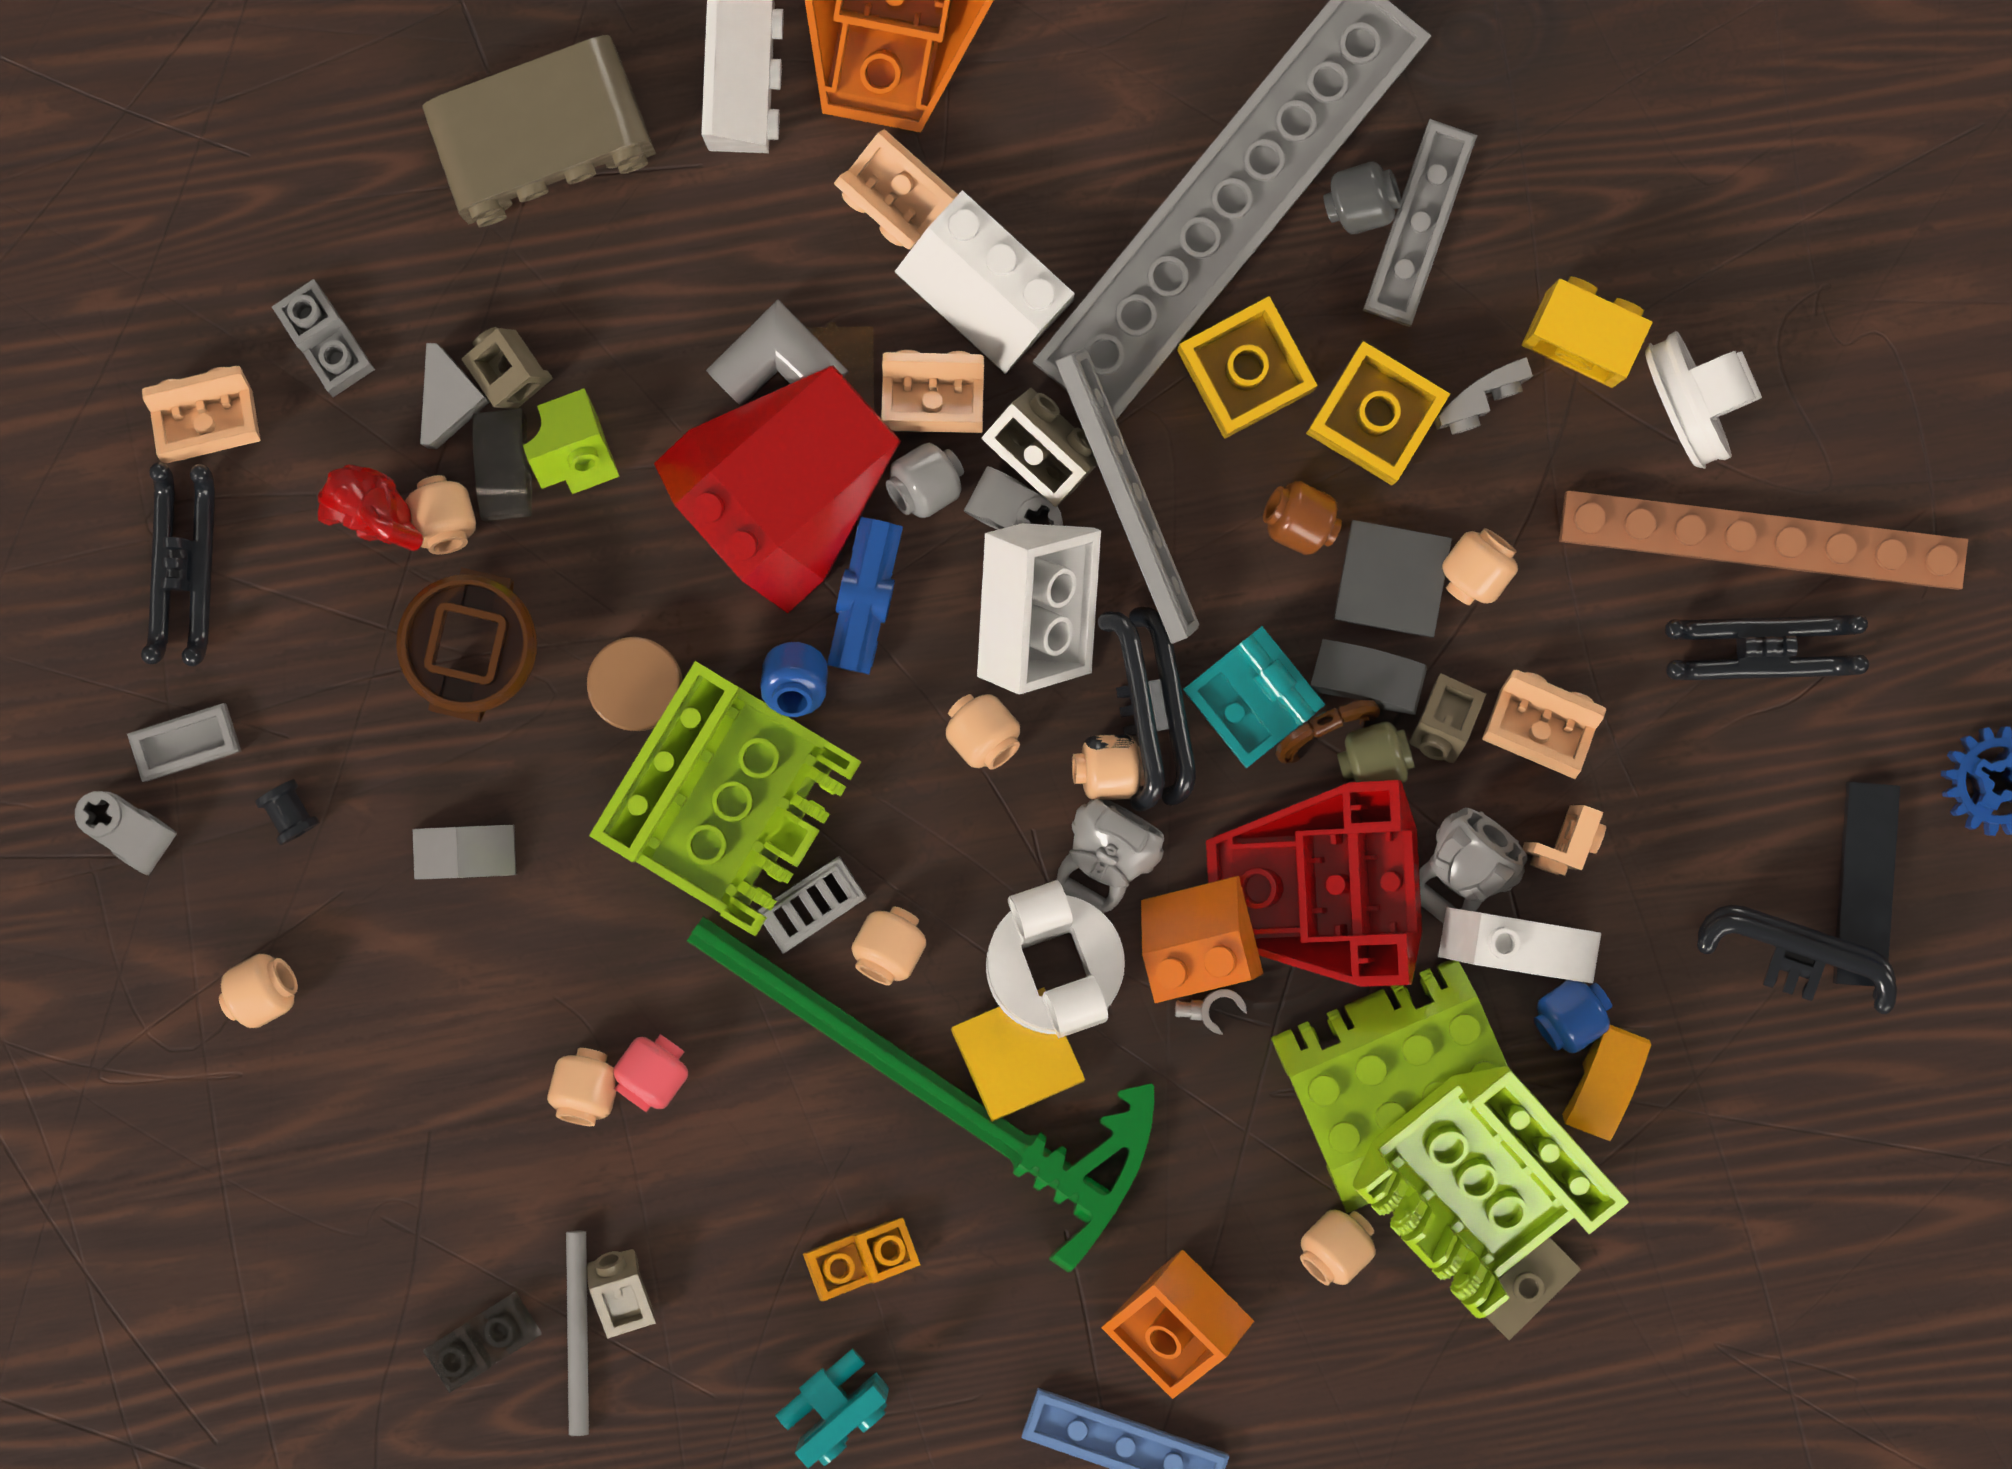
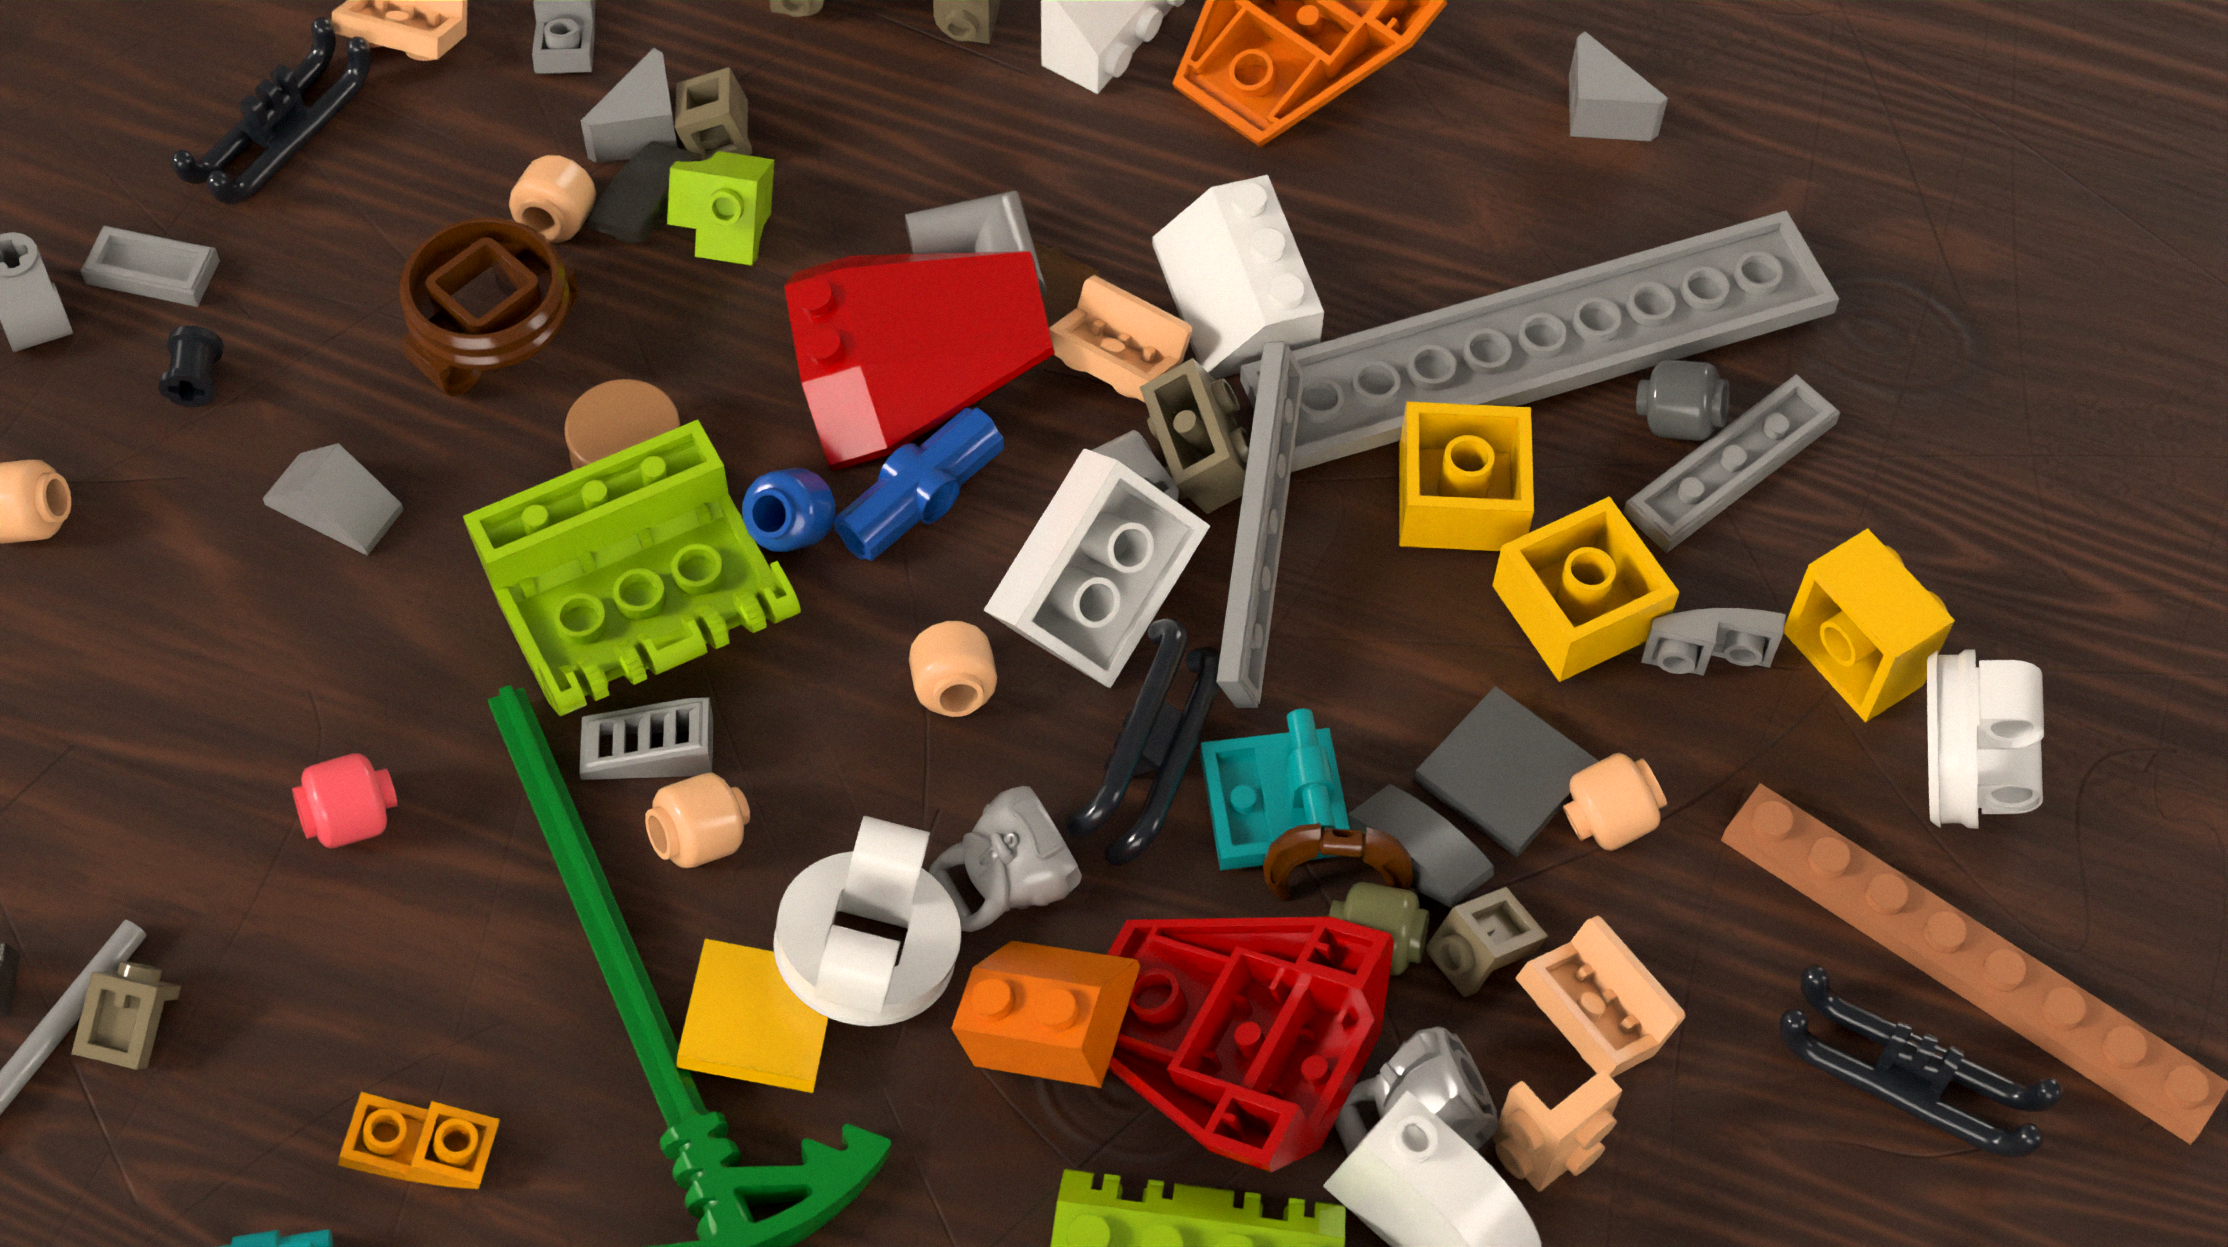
camera: 30 degrees right, 30 degrees down
red piece [318,465,424,551] -> none
light nougat head [547,1048,618,1126] -> none
light nougat bracket [834,129,958,249] -> none
light grey head [886,443,964,518] -> none
light nougat head [1072,735,1145,800] -> none
light grey piece [1175,988,1247,1035] -> none
dark orange head [1263,481,1342,555] -> none

